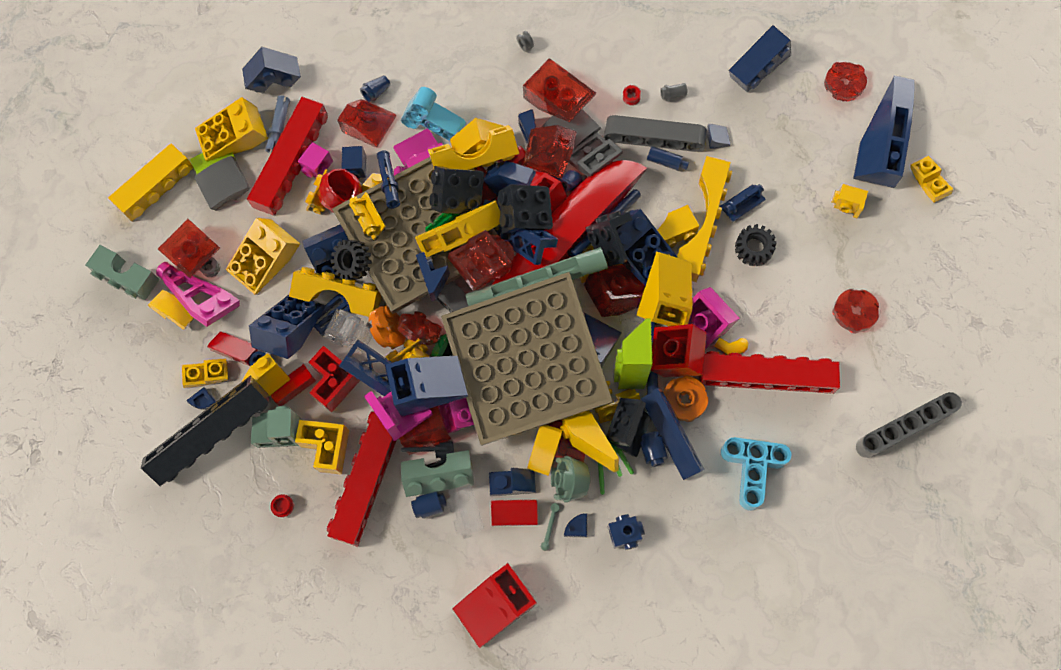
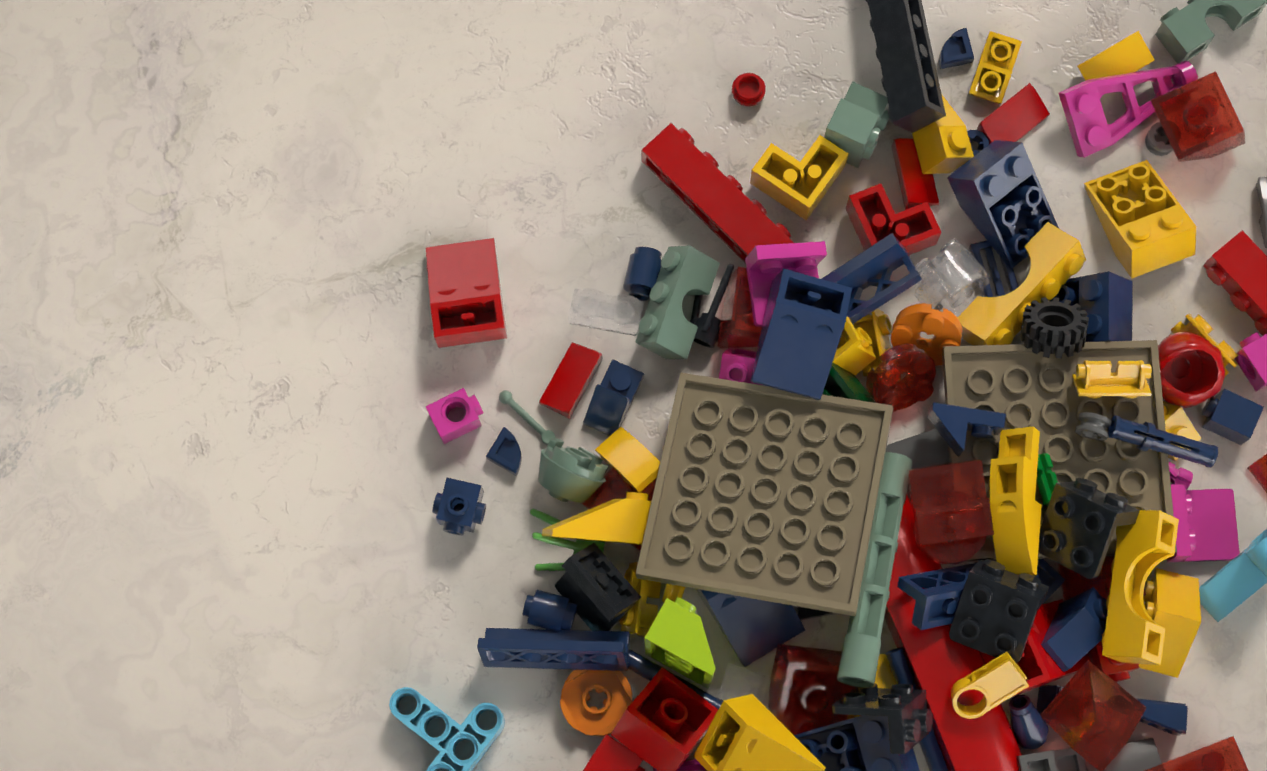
camera: 115 degrees right, 5 degrees up
none -> dark pink brick [425,388,484,444]
none -> yellow piece [951,651,1029,719]
none -> dark grey bush [1075,412,1112,441]

